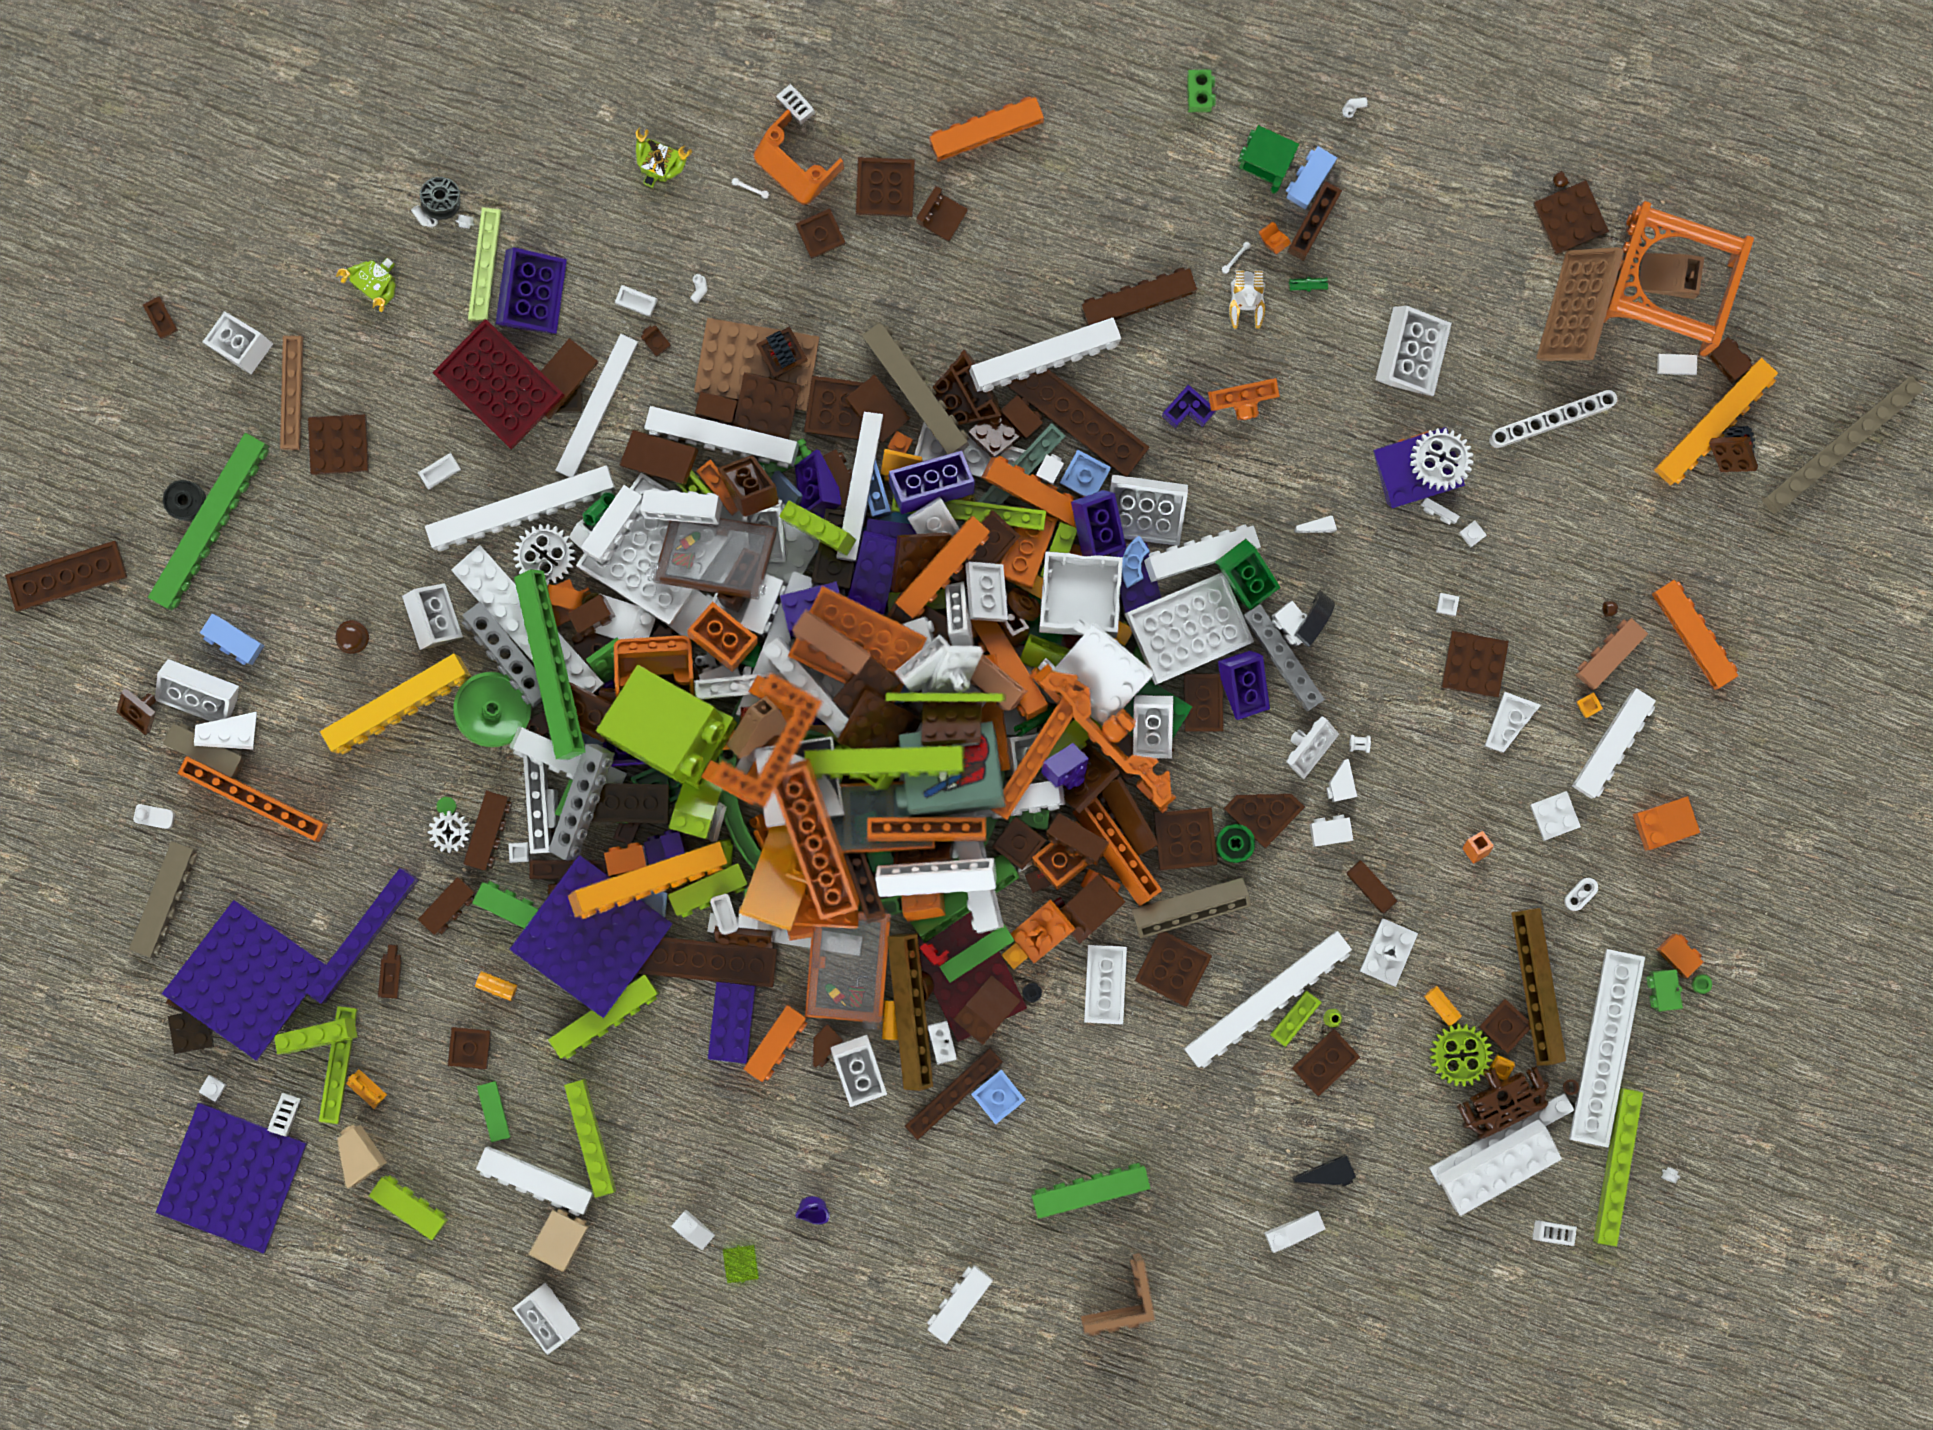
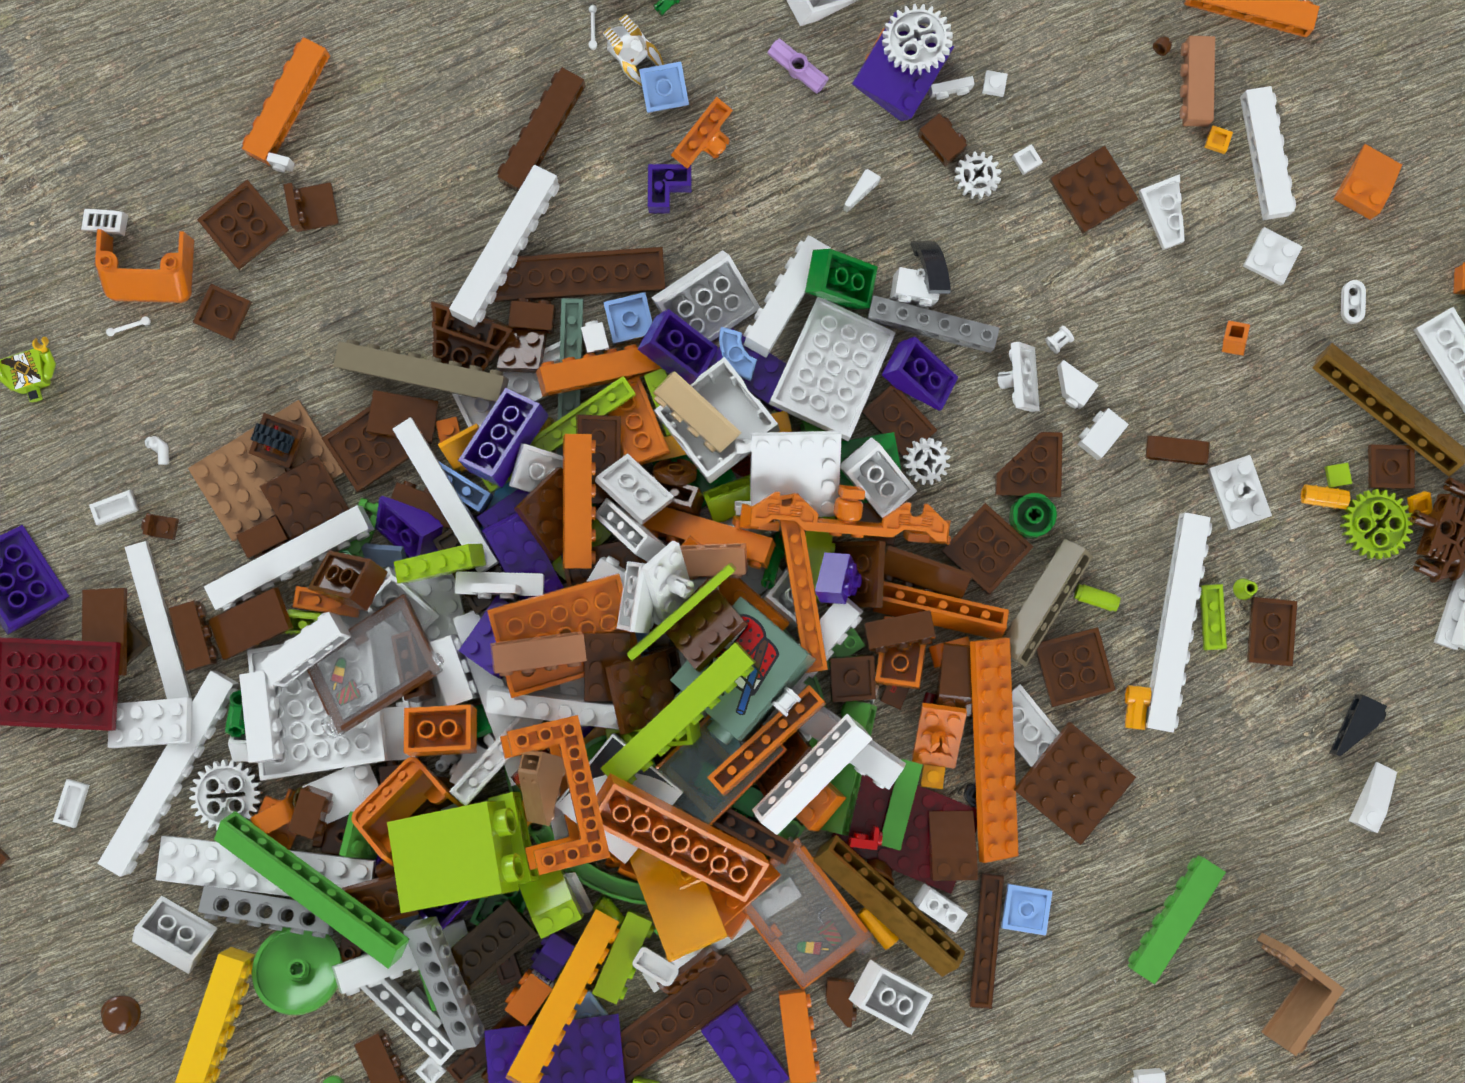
camera: 45 degrees left, 0 degrees up
none -> white plate [108,697,192,748]
none -> reddish brown brick [168,600,218,671]
none -> white plate [267,152,294,173]
none -> white bracket [455,572,544,599]
none -> light blue plate [639,62,689,113]
none -> tan slope [653,371,742,453]
none -> lavender piece [768,38,829,94]
none -> white bush [771,686,801,717]
none -> white gear [903,438,950,485]
none -> reddish brown brick [918,113,967,167]
none -> white gear [954,151,1001,199]
none -> orange plate [970,637,1019,863]
none -> reddish brown plate [1014,722,1136,845]
none -> lime piece [1074,584,1121,612]
none -> light orange piece [1125,685,1151,730]
none -> lime tile [1325,463,1352,488]

